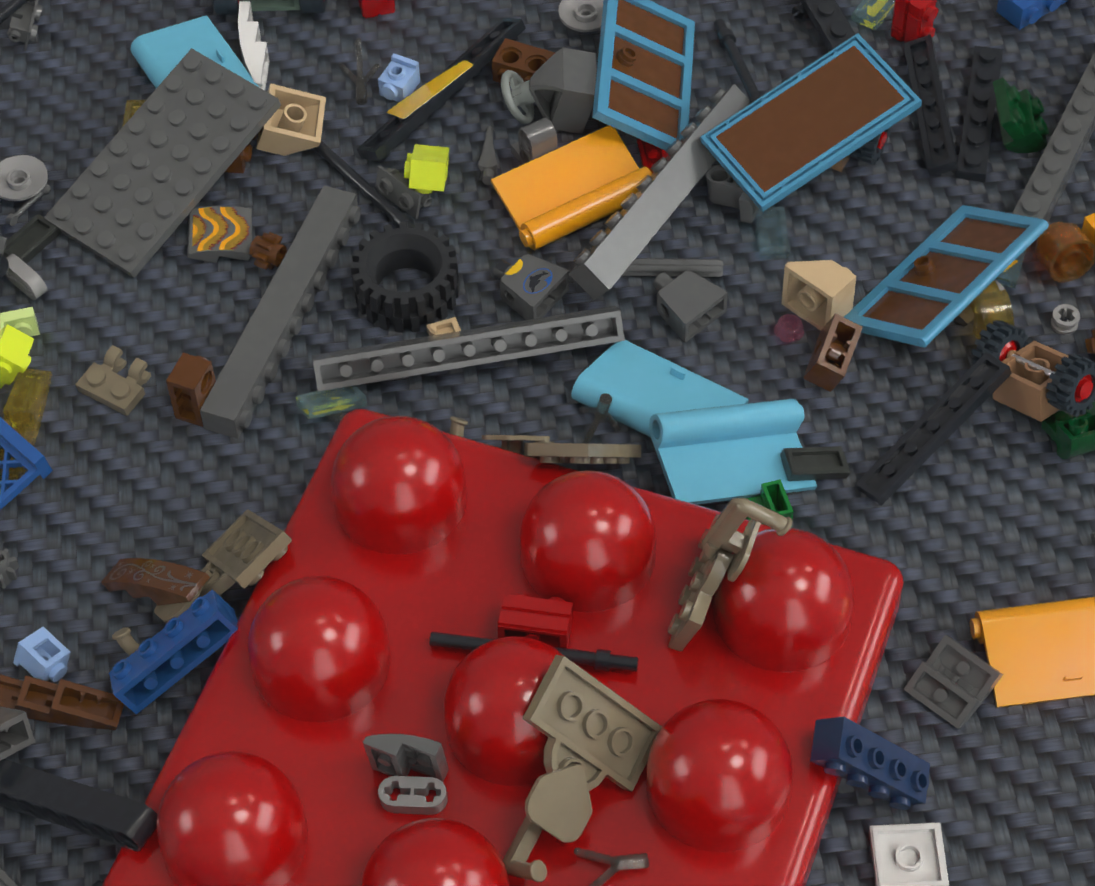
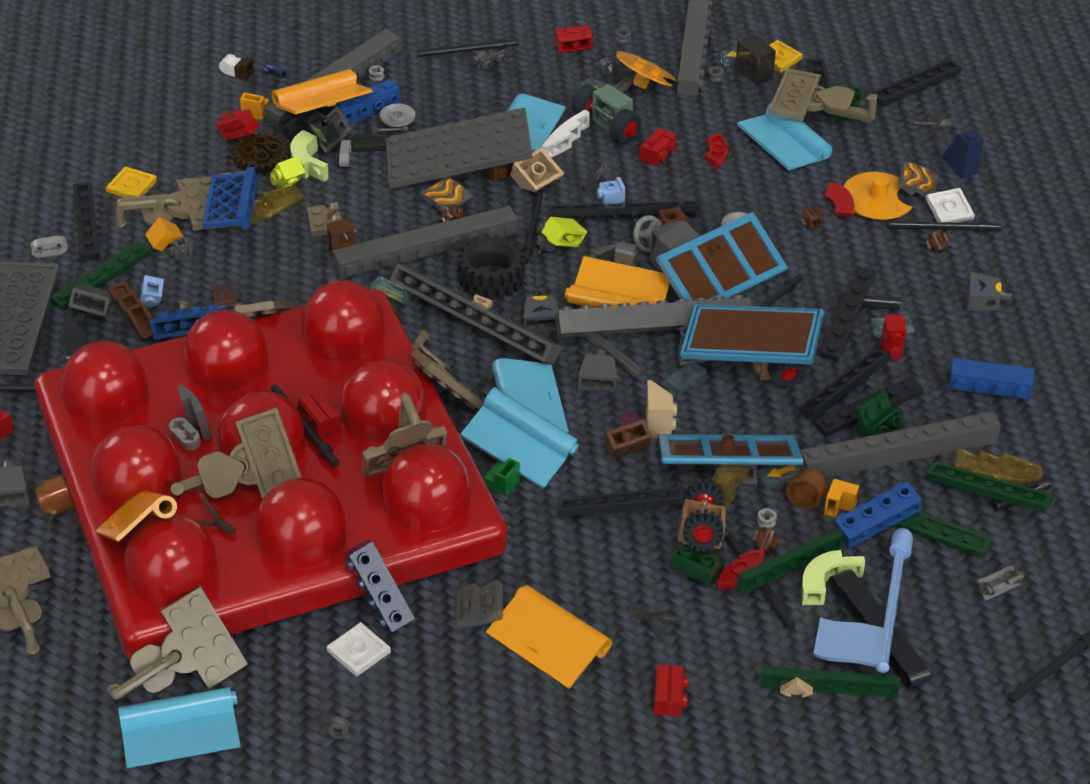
camera: 45 degrees right, 10 degrees down
yellow sticker [387,61,473,119] -> none
pearl dark grey tile [780,446,850,481] -> none

